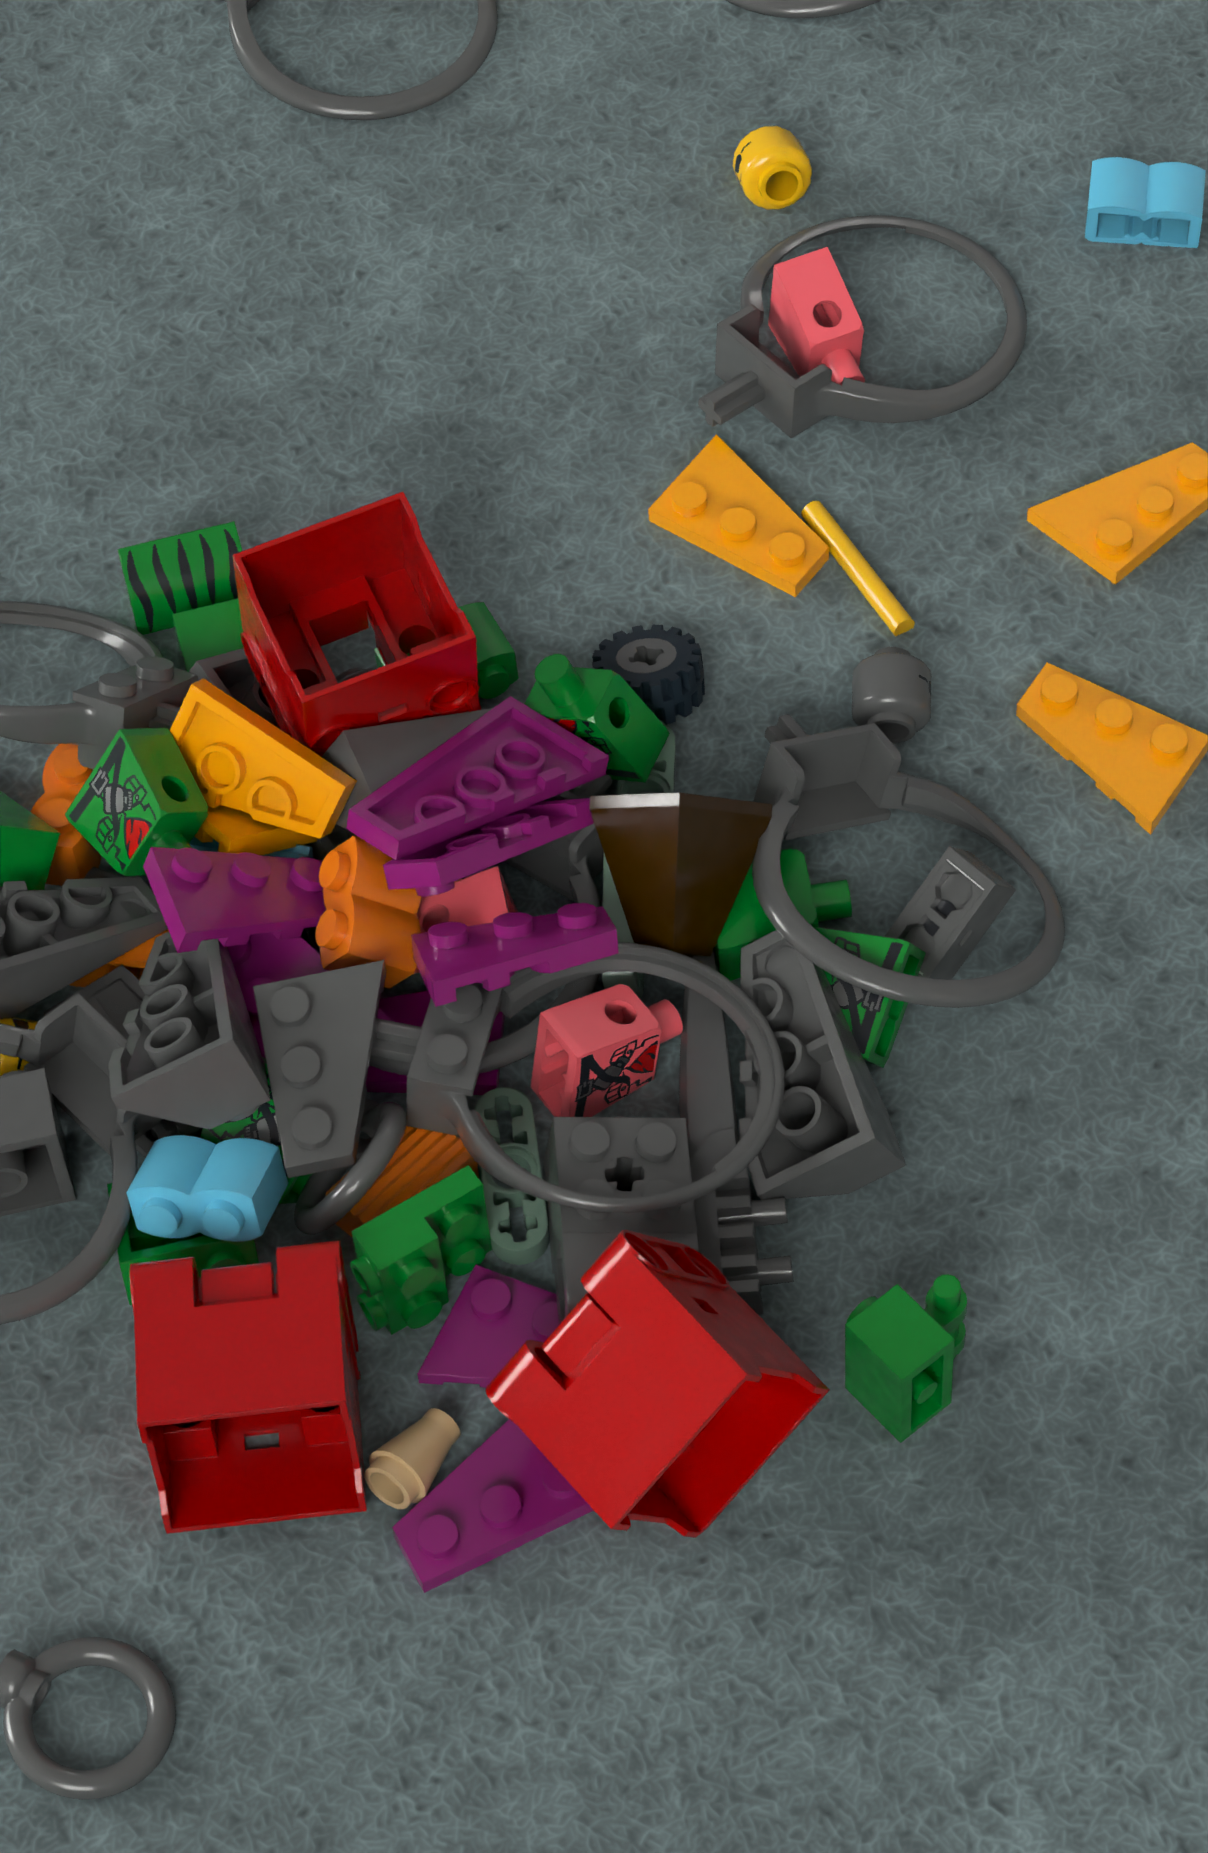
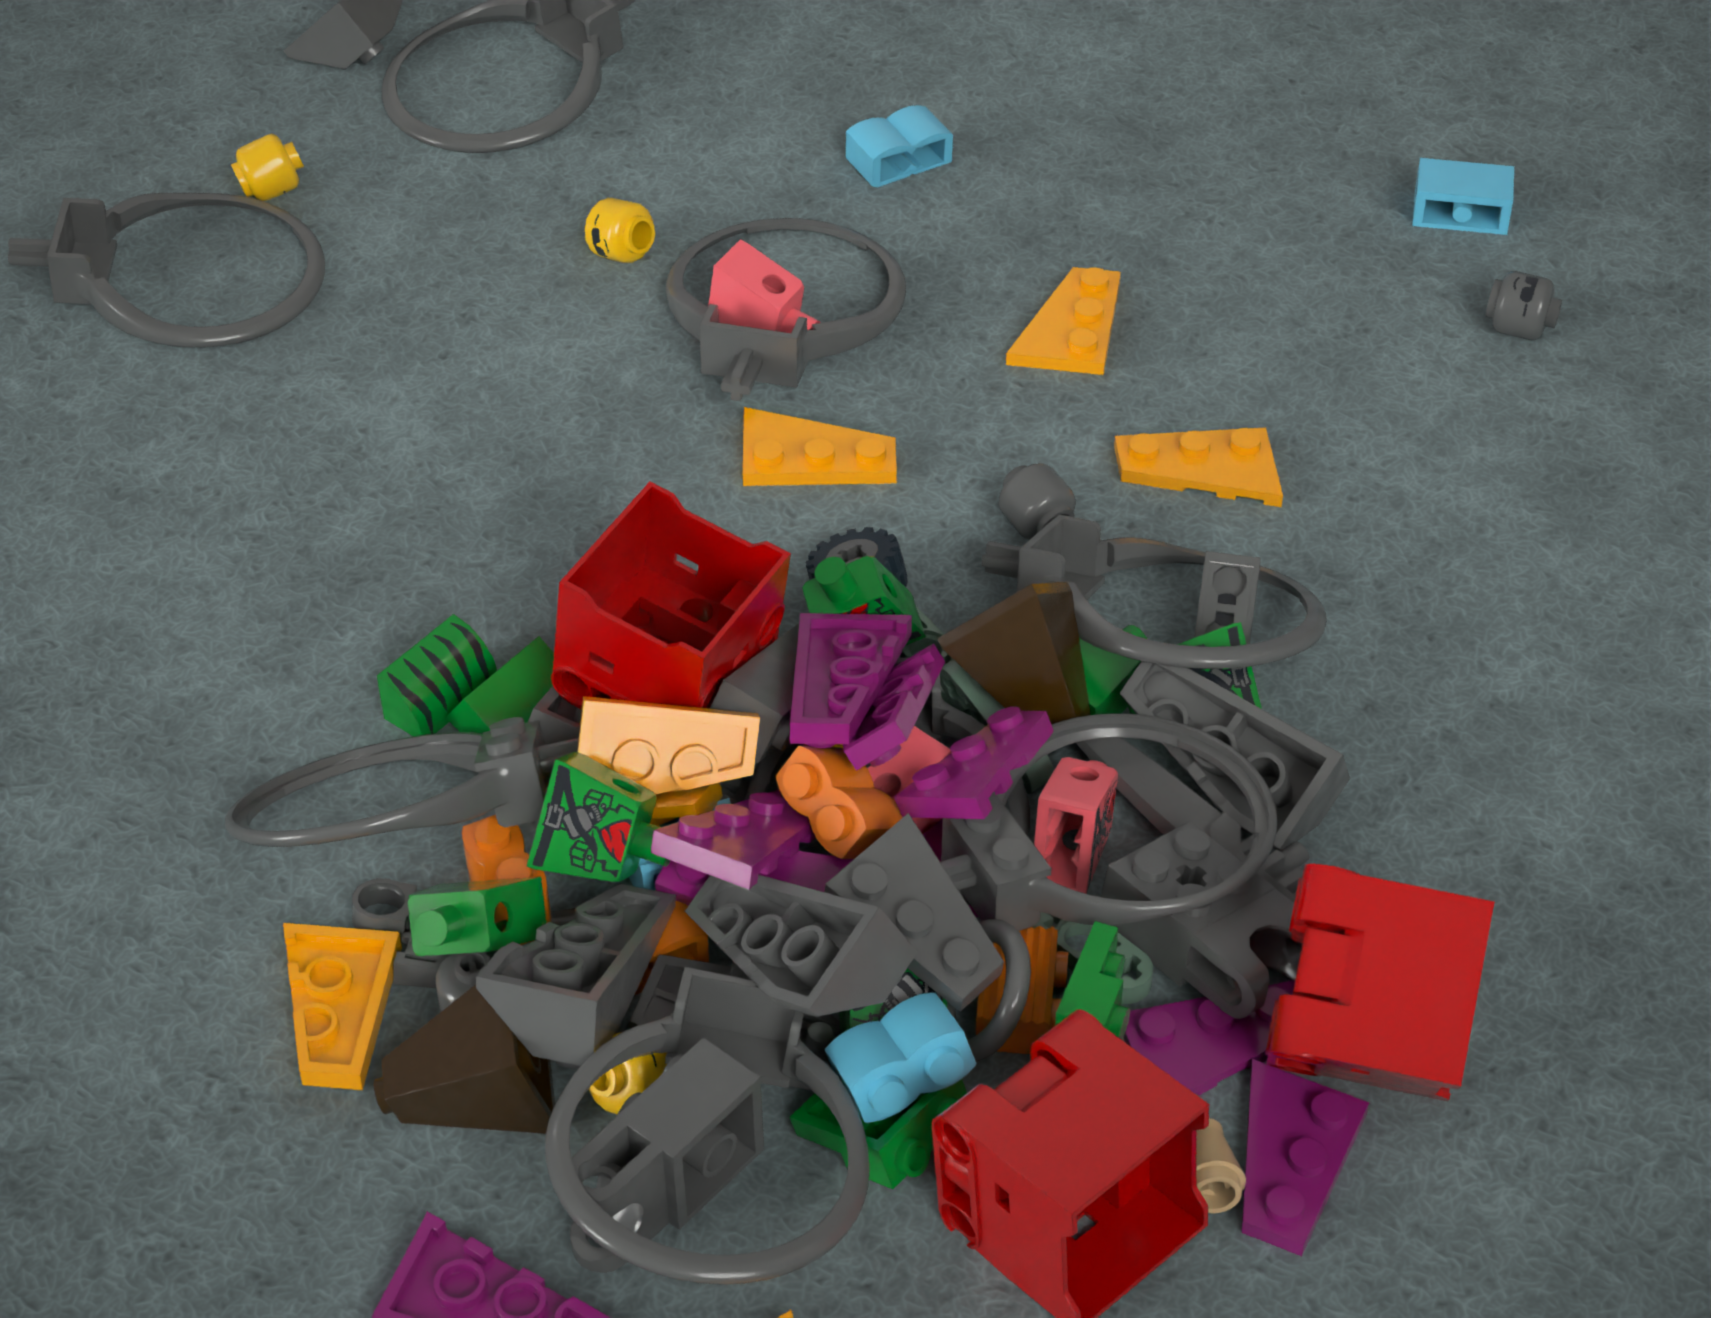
camera: 40 degrees left, 10 degrees down
yellow bar [801,500,915,637] -> none
green brick [845,1274,967,1443] -> none

